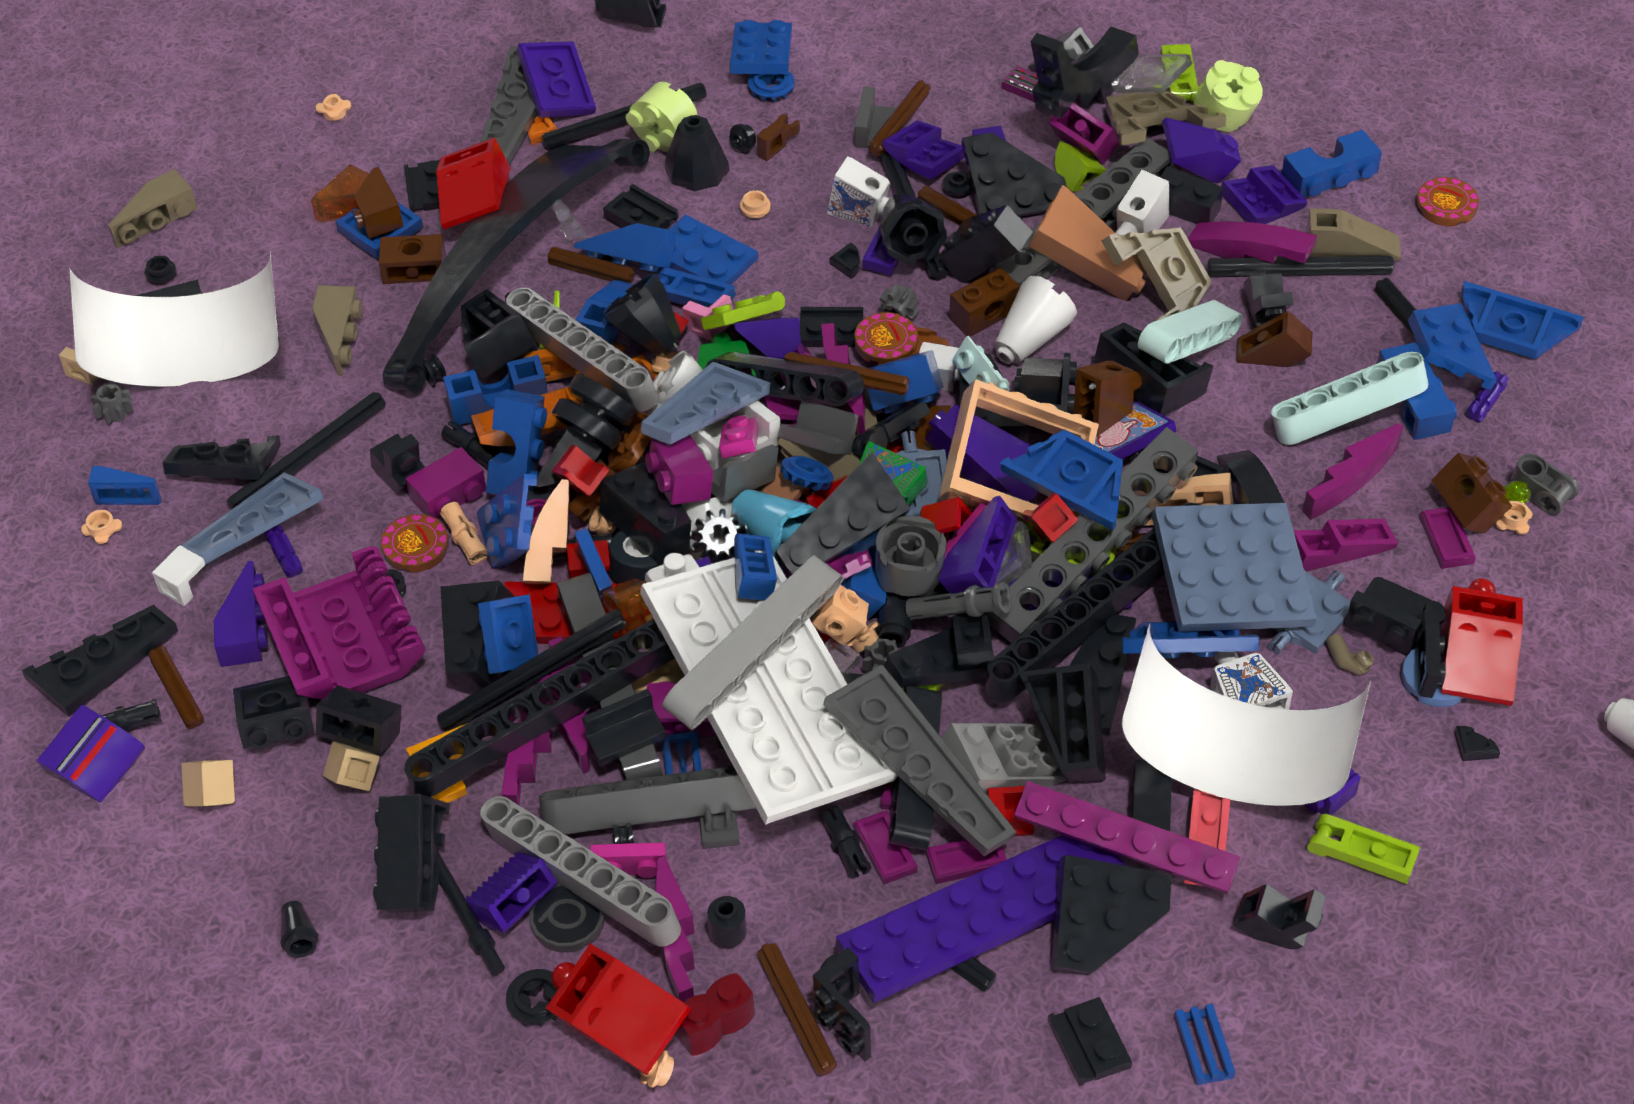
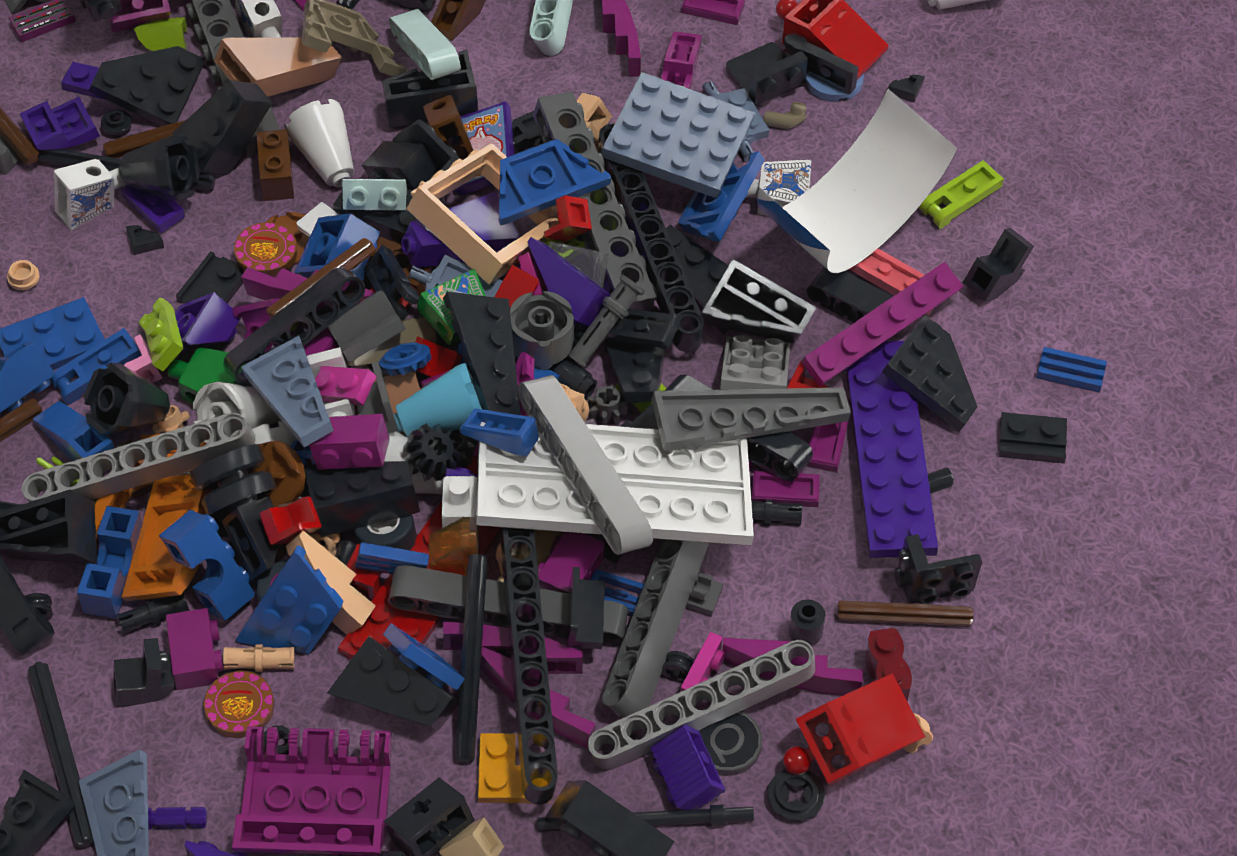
camera: 65 degrees left, 5 degrees up
dark grey gear [879,285,919,321] -> none
black slope [1217,450,1285,504] -> none

